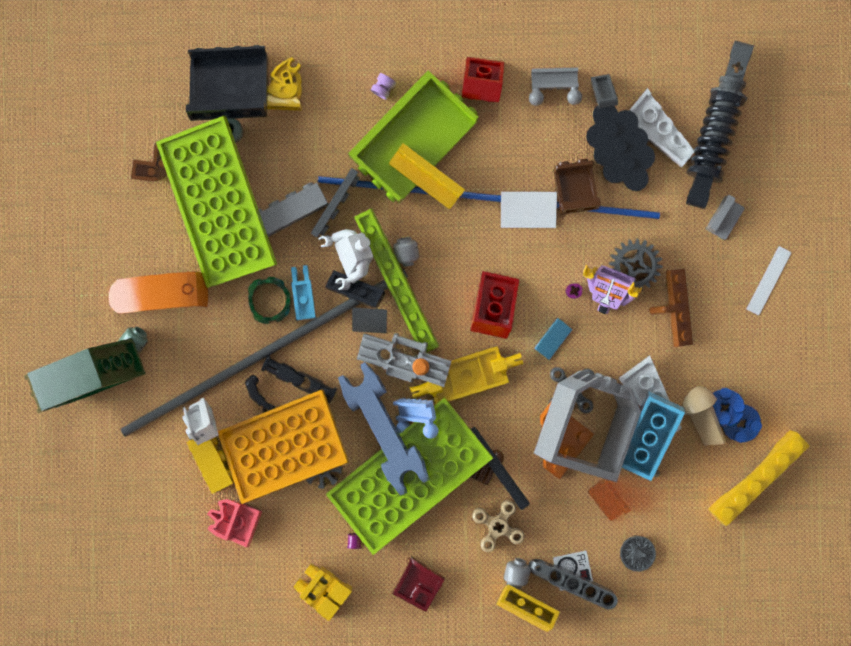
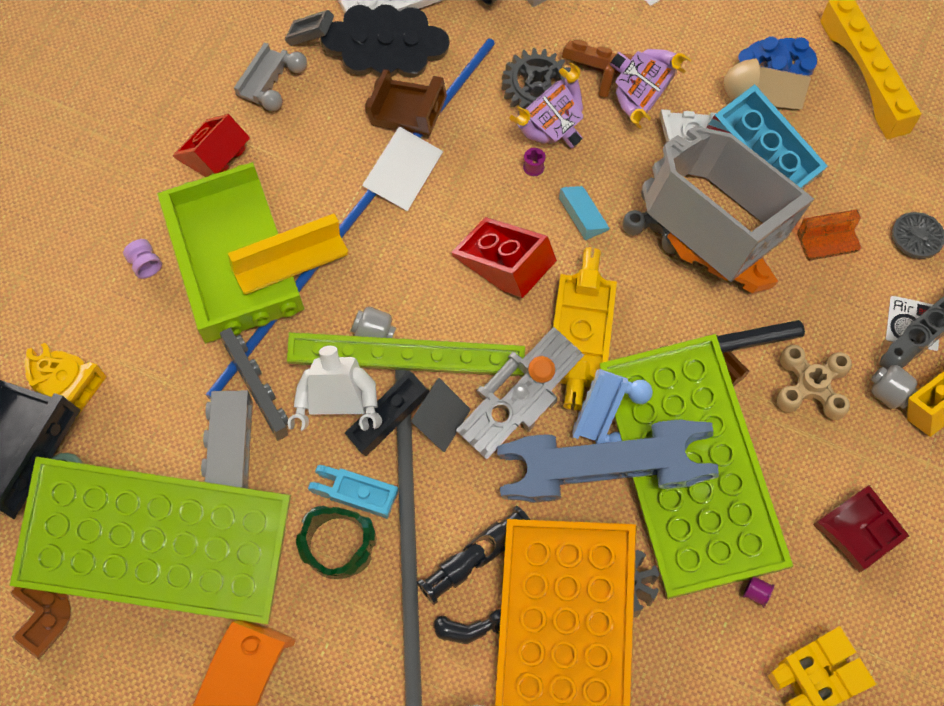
camera: 60 degrees left, 25 degrees down
none -> torso [610,49,692,129]

